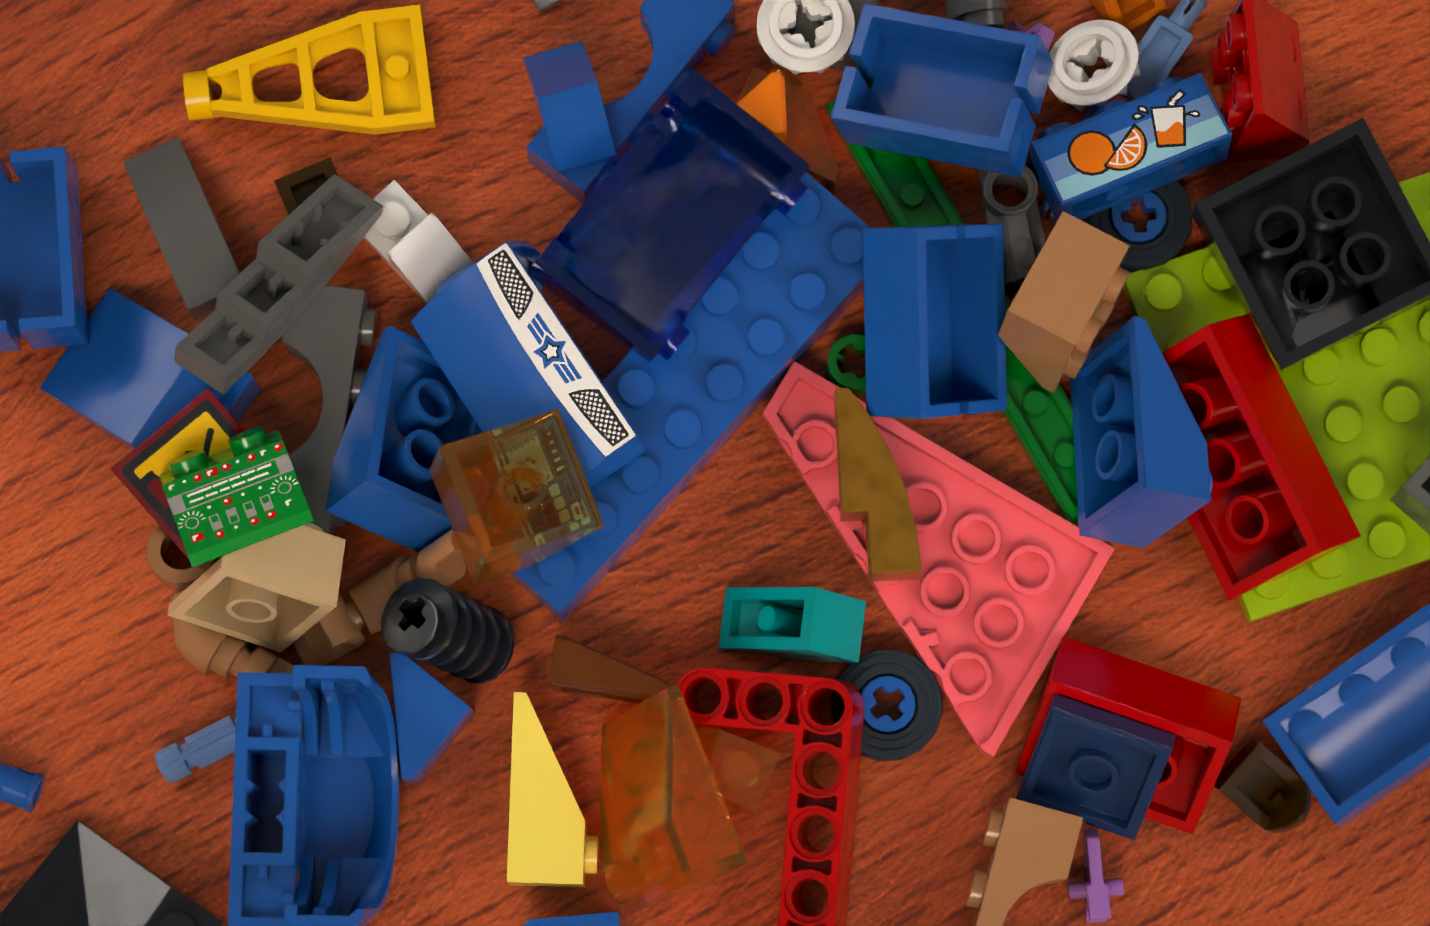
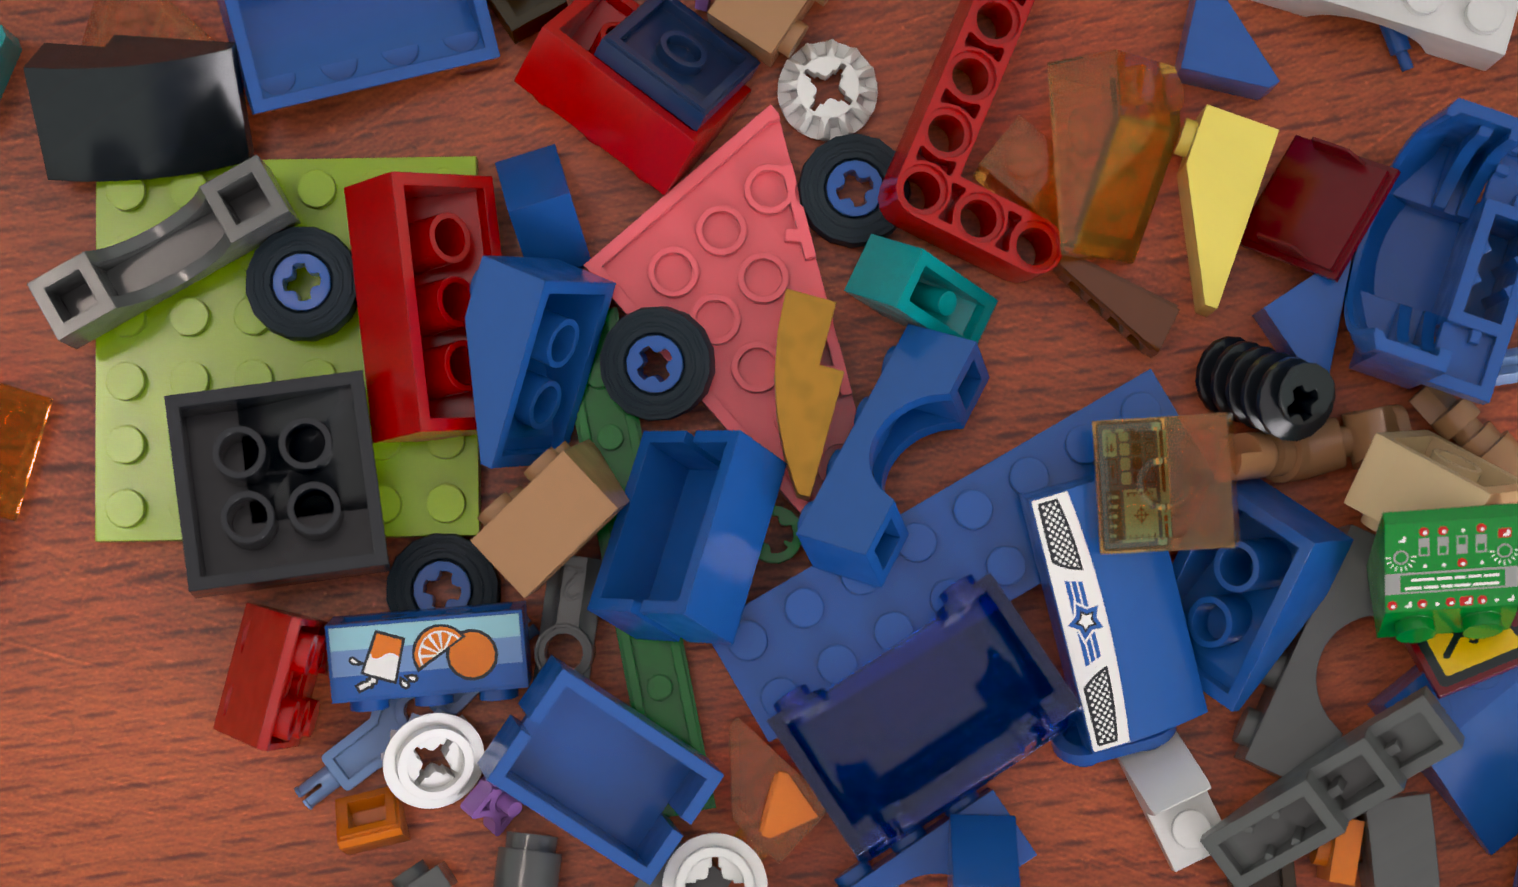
camera: 165 degrees left, 5 degrees up
none -> black bush [246,227,357,341]
none -> blue slope [495,144,591,268]
none -> black bush [600,306,715,421]
none -> white gear [777,39,878,141]
none -> blue arch [796,324,990,588]
none -> dark red piece [1239,135,1401,282]
none -> orange plate [1310,819,1365,886]

